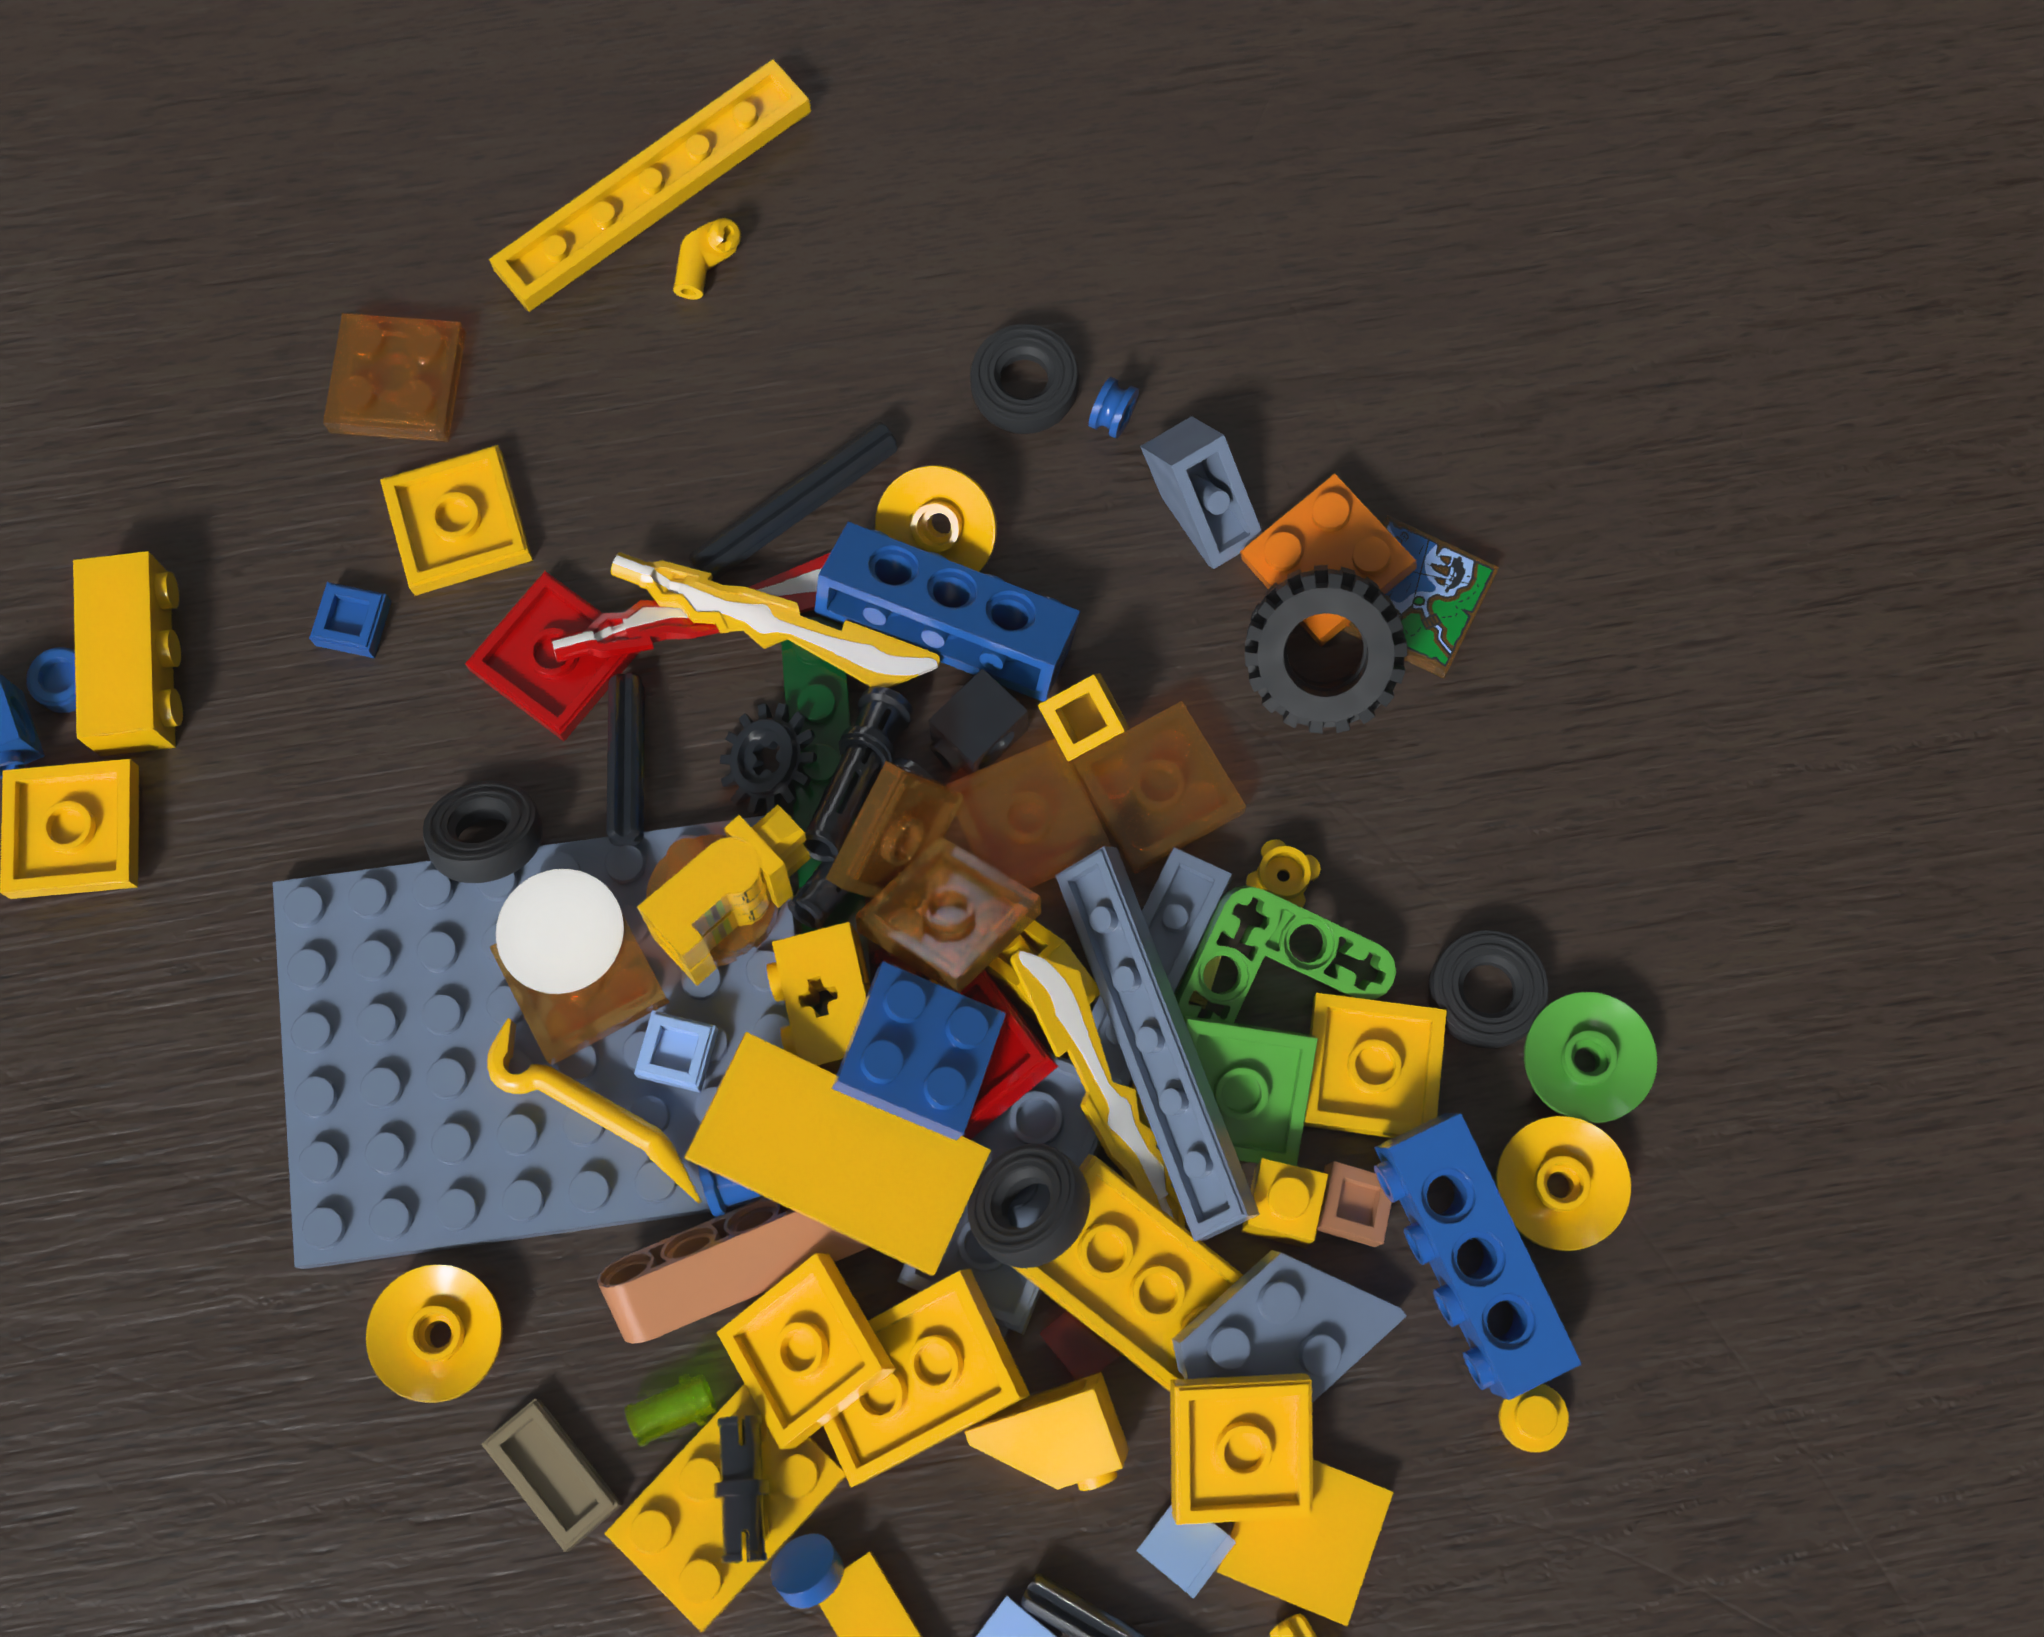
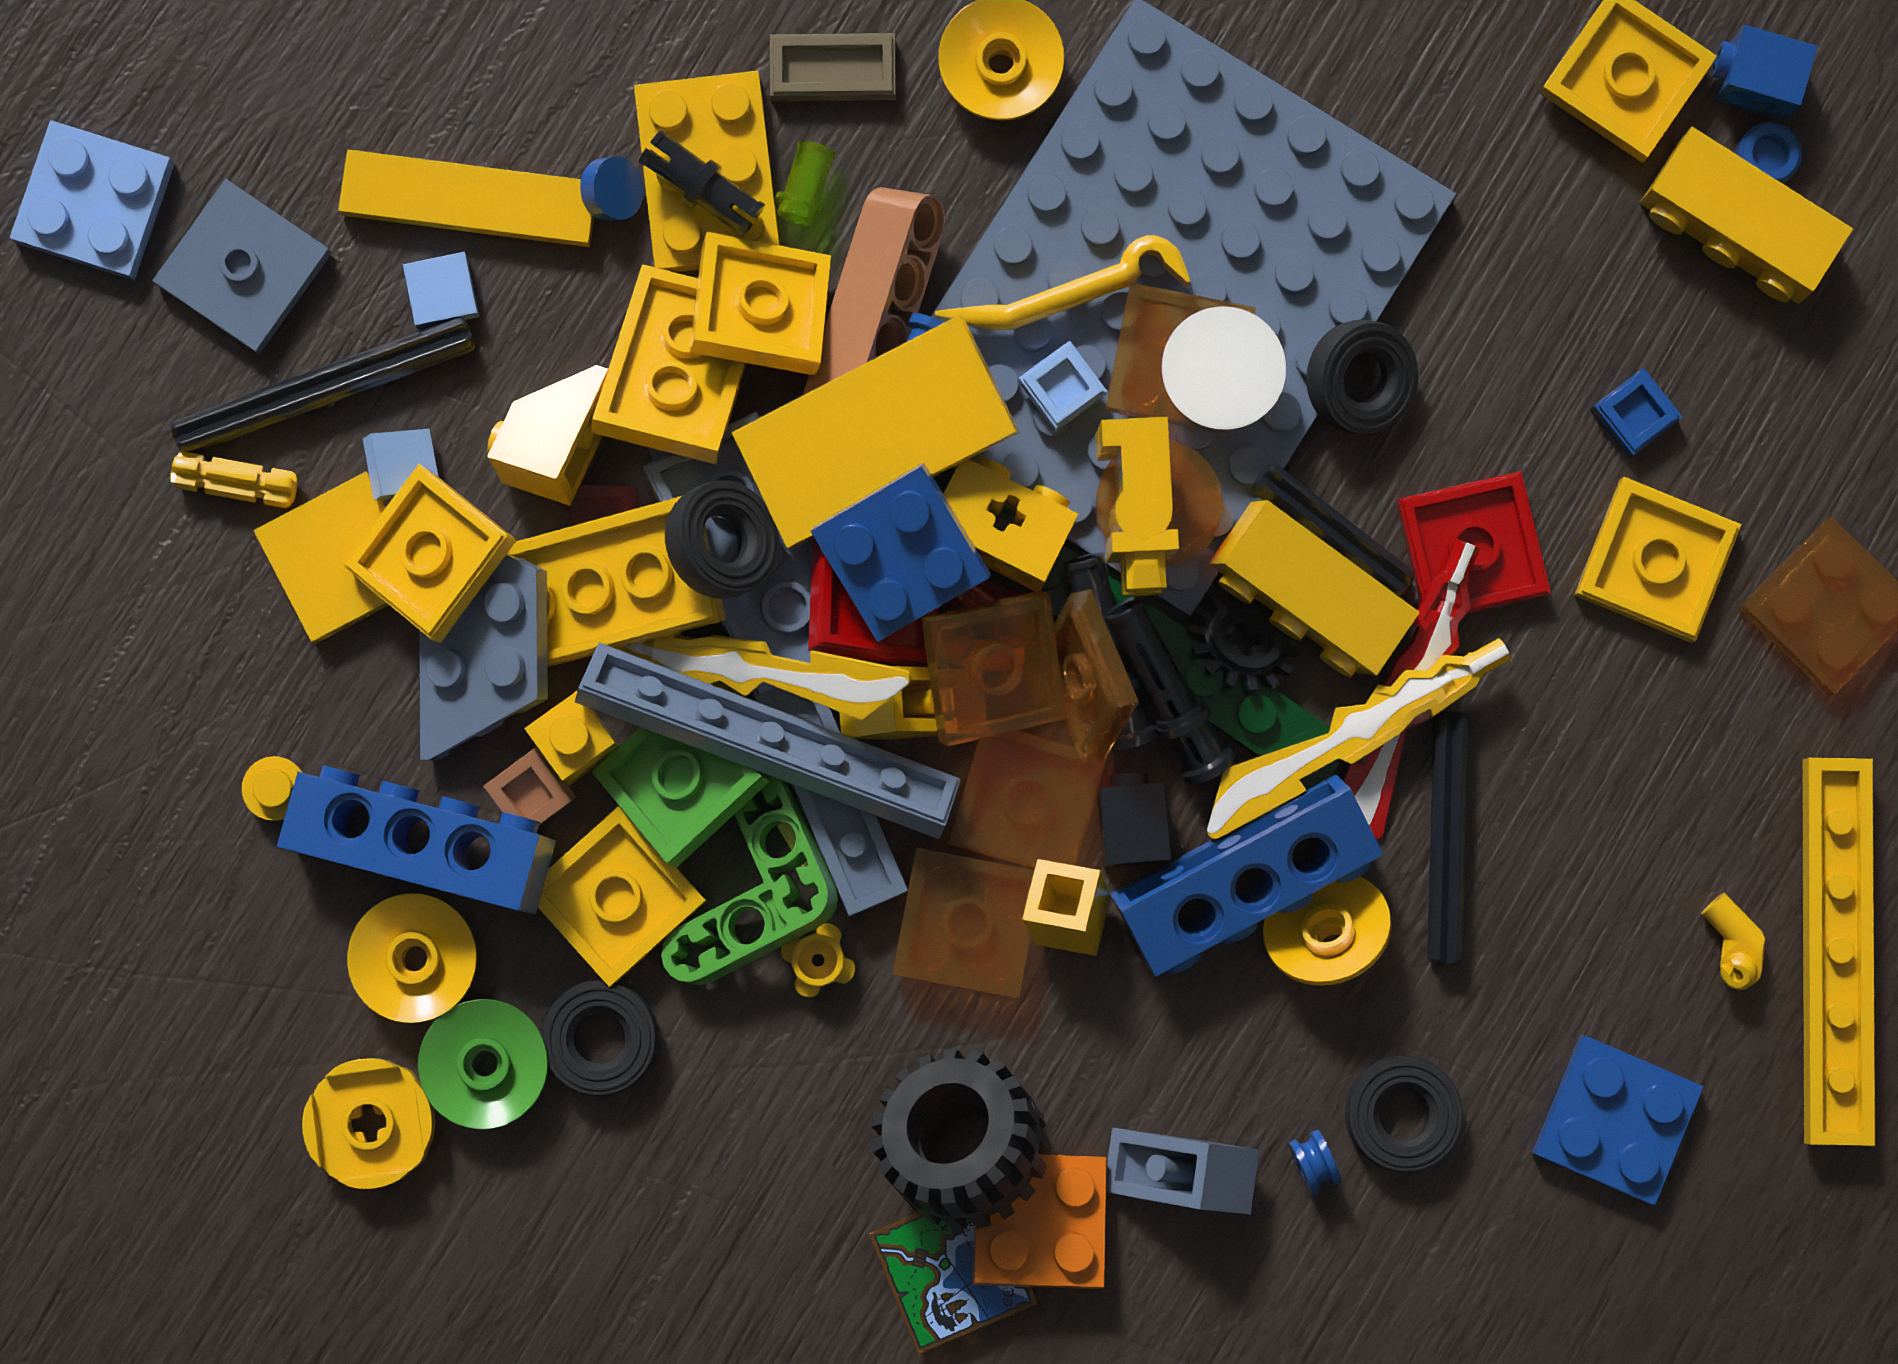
camera: 125 degrees right, 10 degrees up
none -> yellow plate [302,1058,435,1189]
none -> yellow brick [1208,500,1420,678]
none -> blue plate [1532,1035,1703,1205]

